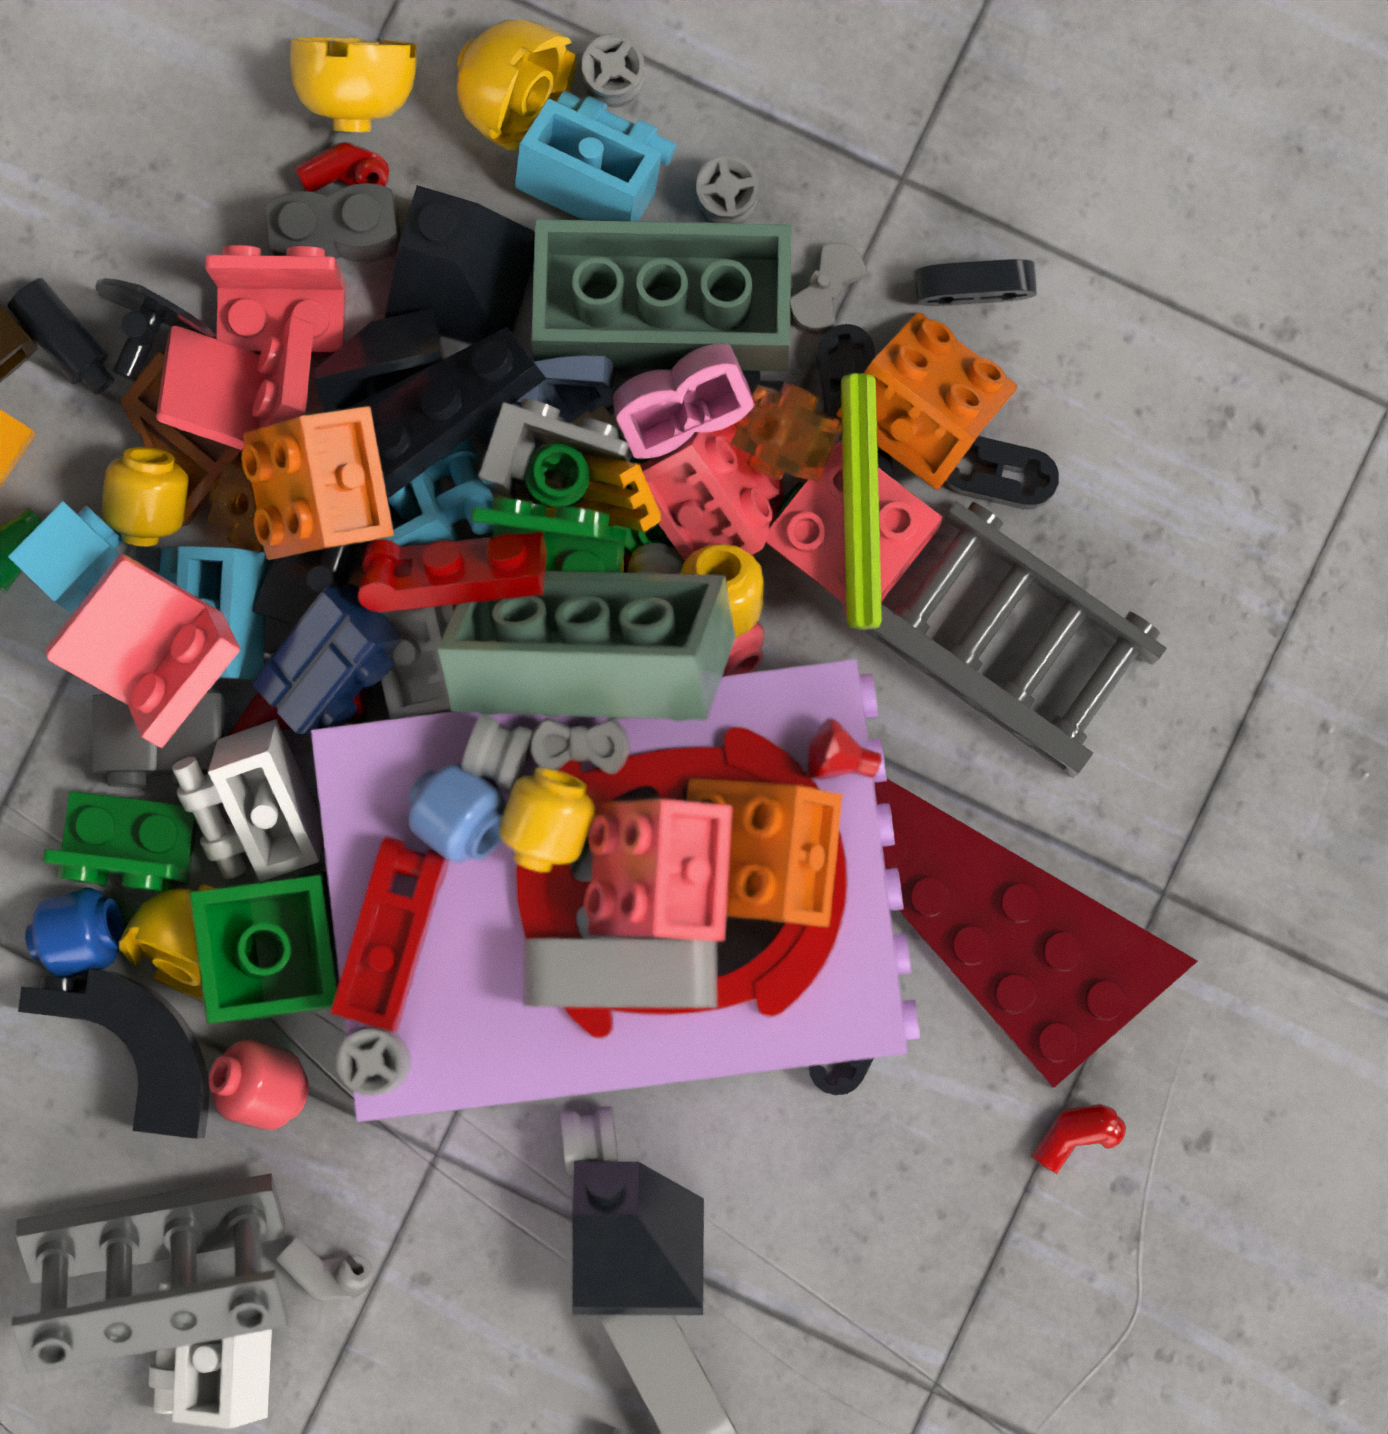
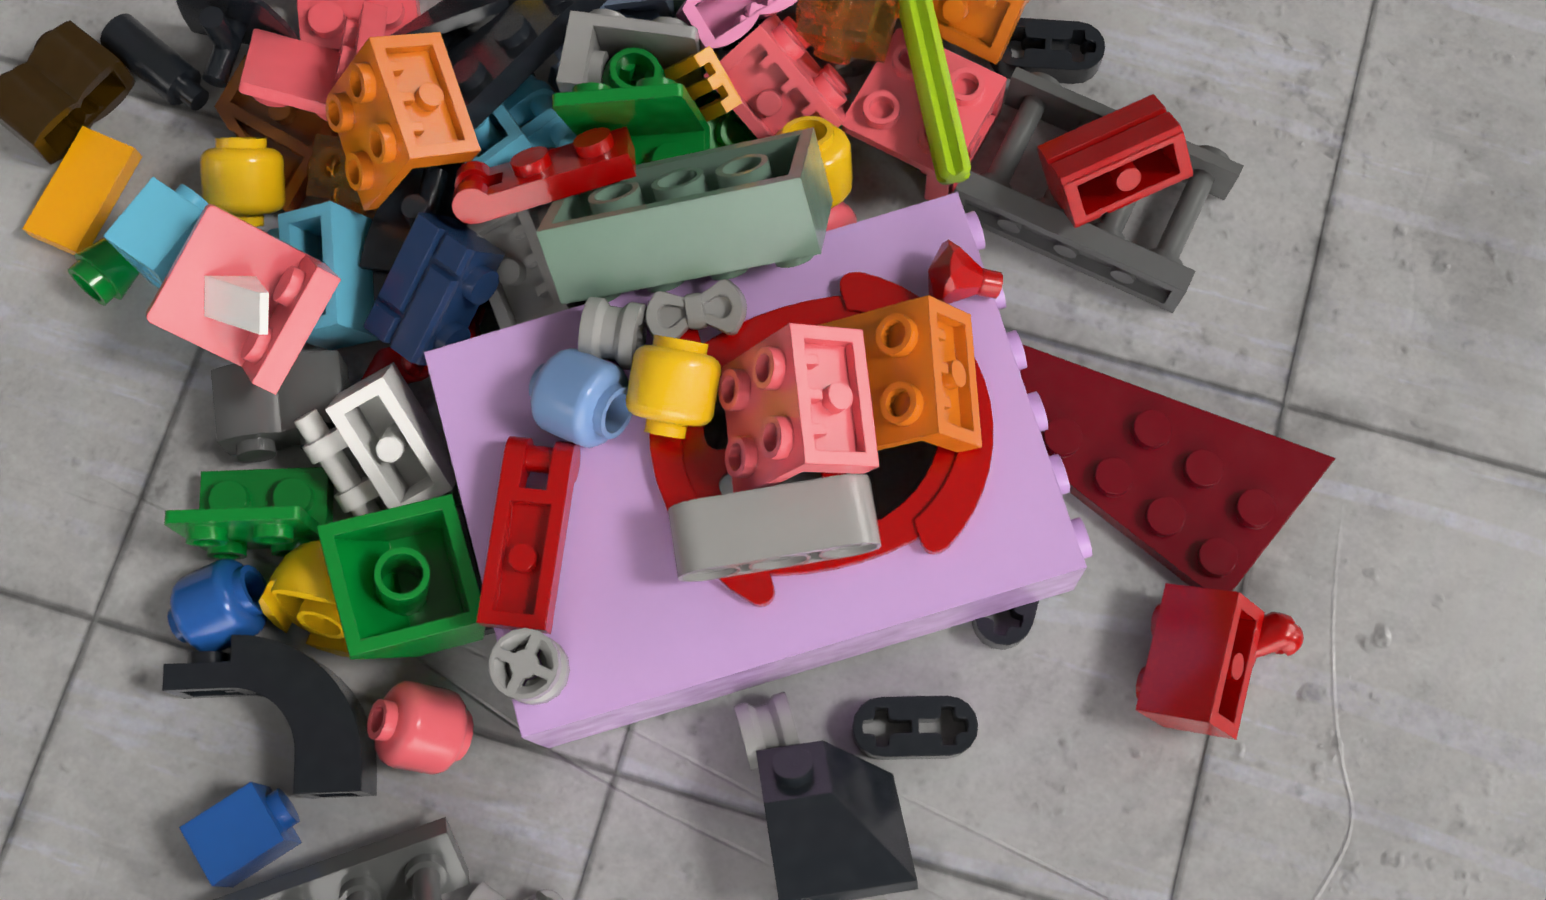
camera: 10 degrees left, 10 degrees down
none -> blue brick [179,782,302,888]
none -> white piece [204,276,269,335]
none -> black beam [851,696,978,760]
none -> red brick [1037,94,1193,228]
none -> red brick [1135,583,1265,740]

